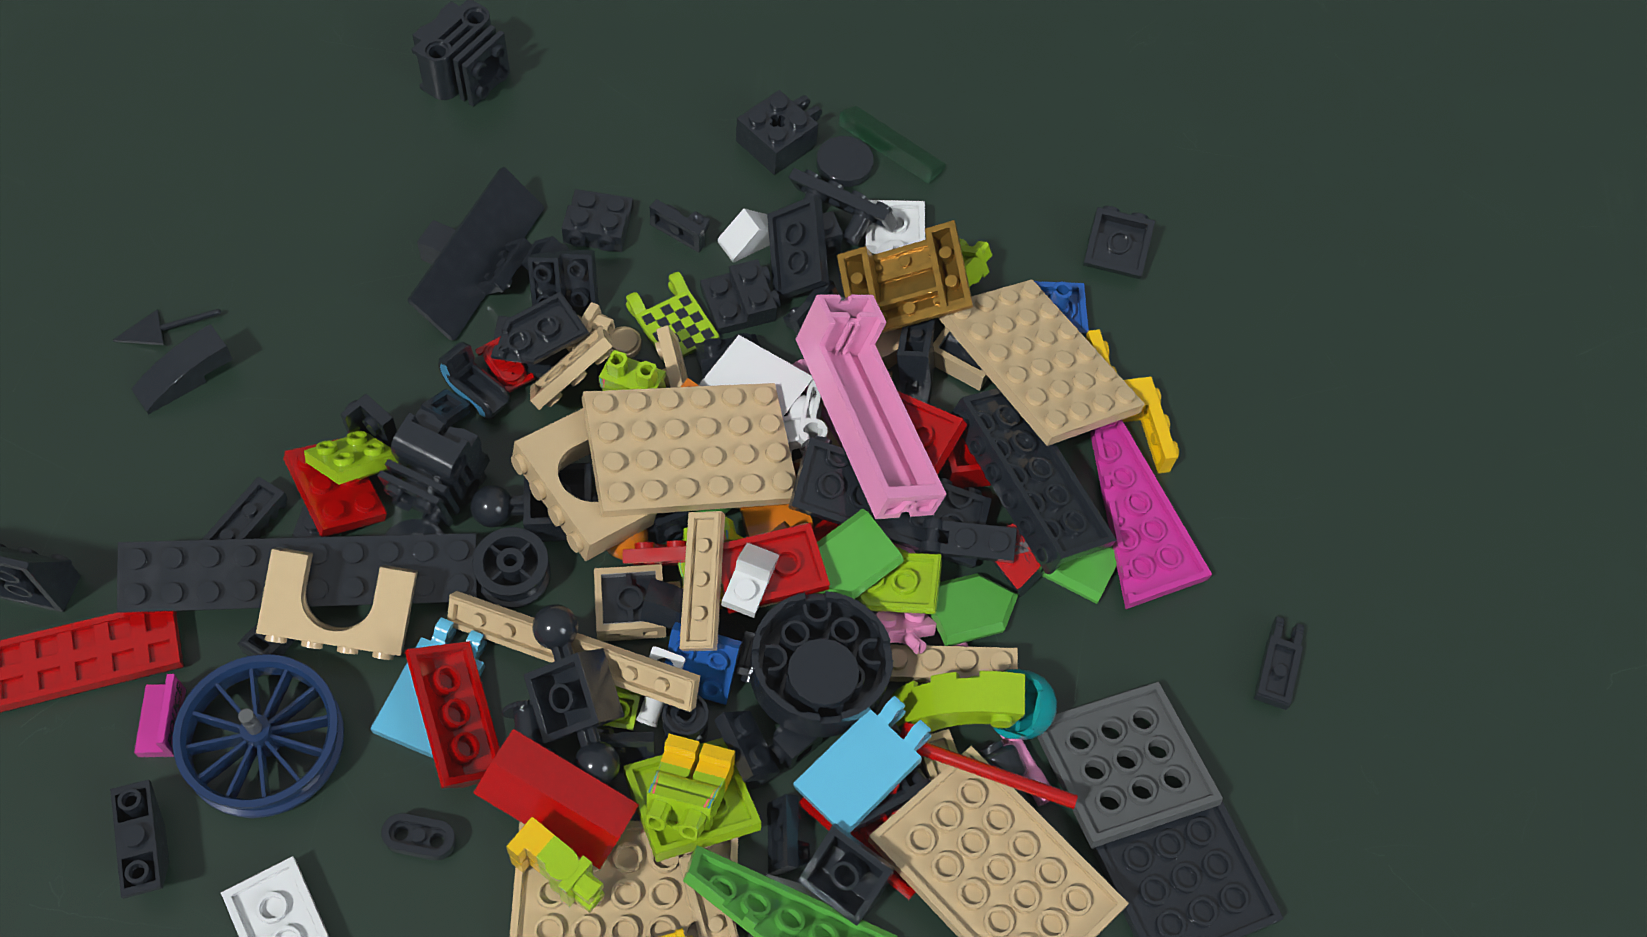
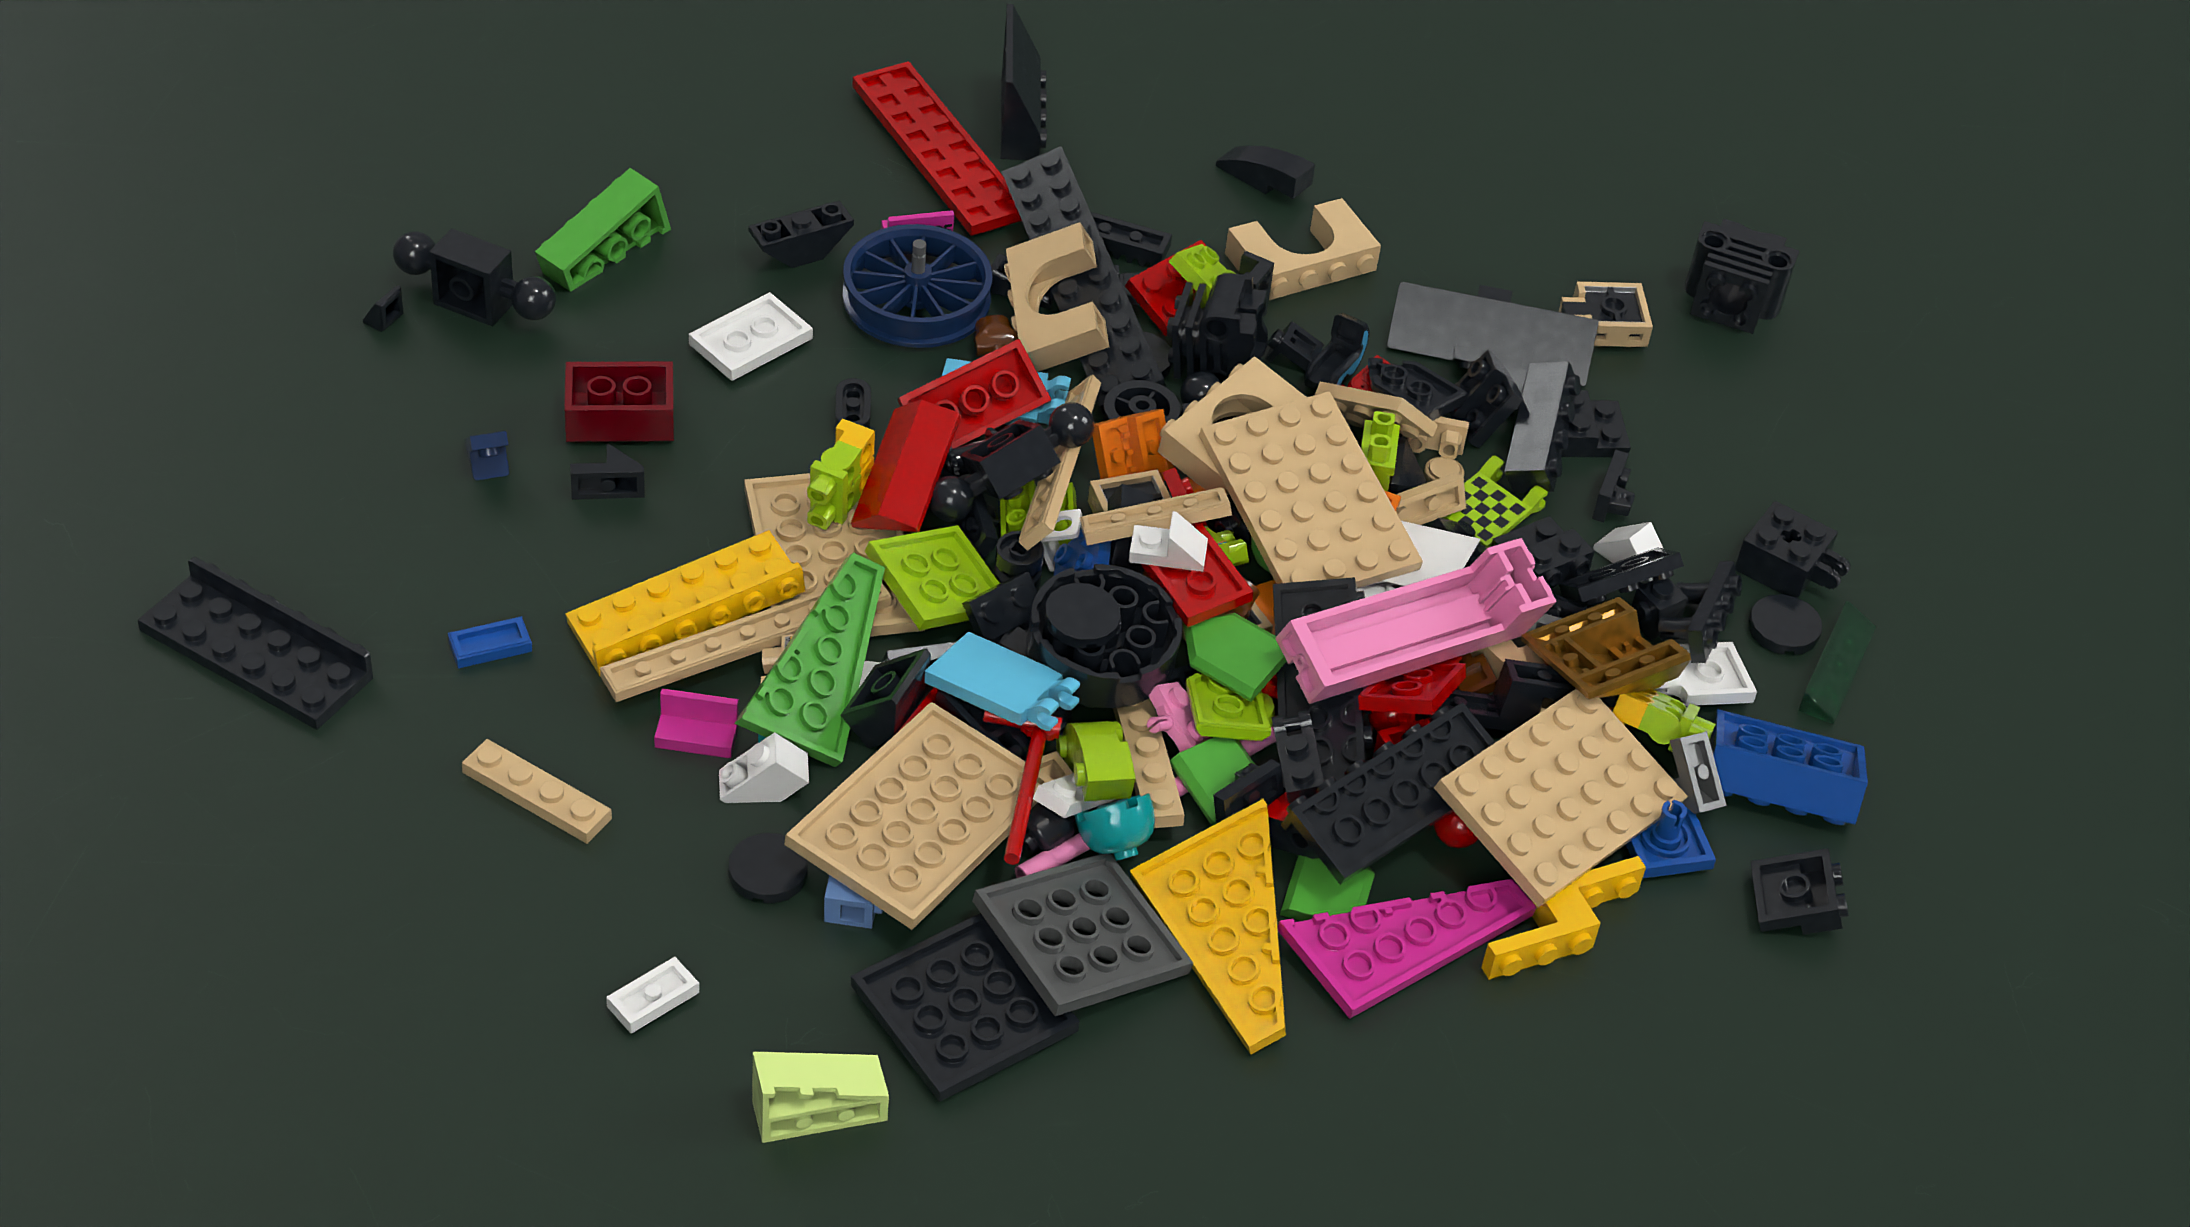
camera: 80 degrees right, 15 degrees down
black piece [113,309,221,345] -> none
lime hips [646,734,735,841] -> none
black hinge [1253,616,1304,710] -> none
none -> reddish brown piece [974,315,1018,357]
none -> white plate [1033,773,1116,818]
none -> orange slope [1092,409,1174,482]
none -> yellow wing [1130,799,1286,1055]
none -> black hinge [1213,759,1284,824]
none -> tan arch [1225,198,1381,300]
none -> brick [1504,361,1581,493]
none -> piece [1558,282,1653,347]
none -> dark grey slope [1670,731,1727,814]
none -> blue slope [1710,709,1868,825]

